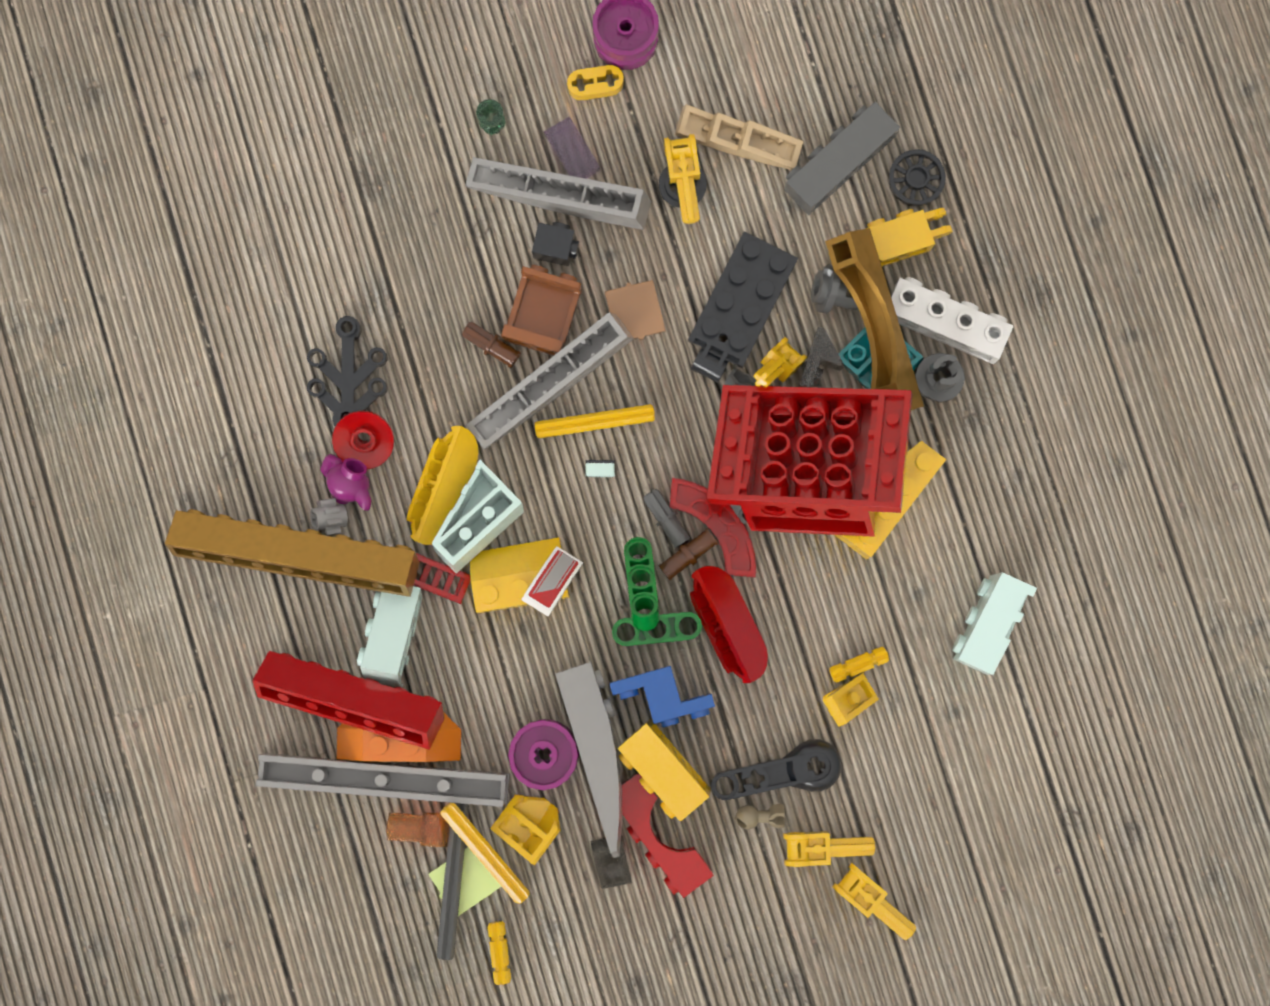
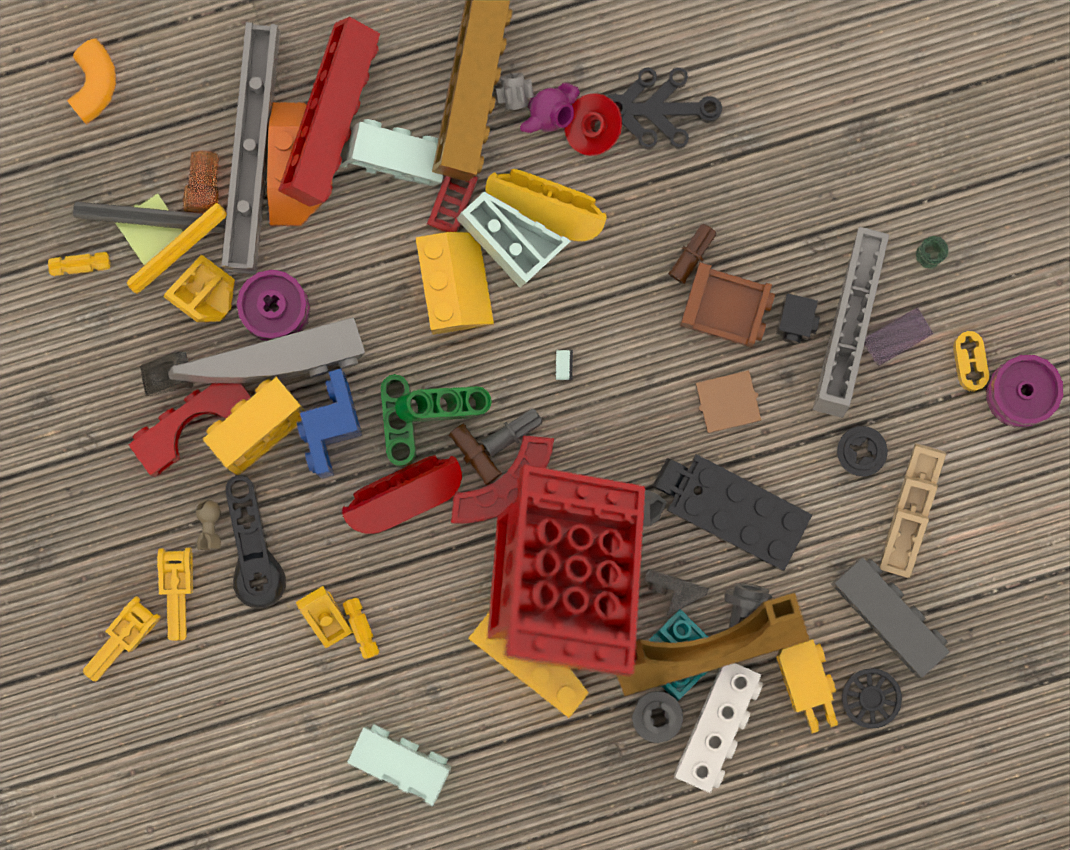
camera: 90 degrees right, 0 degrees up
light grey slope [466,312,634,449] -> none
slope [522,546,583,616] -> none
yellow axle [534,404,655,438] -> none
yellow connector [664,134,700,224] -> none
yellow connector [754,337,808,387] -> none
none -> light orange cylinder [67,38,116,125]

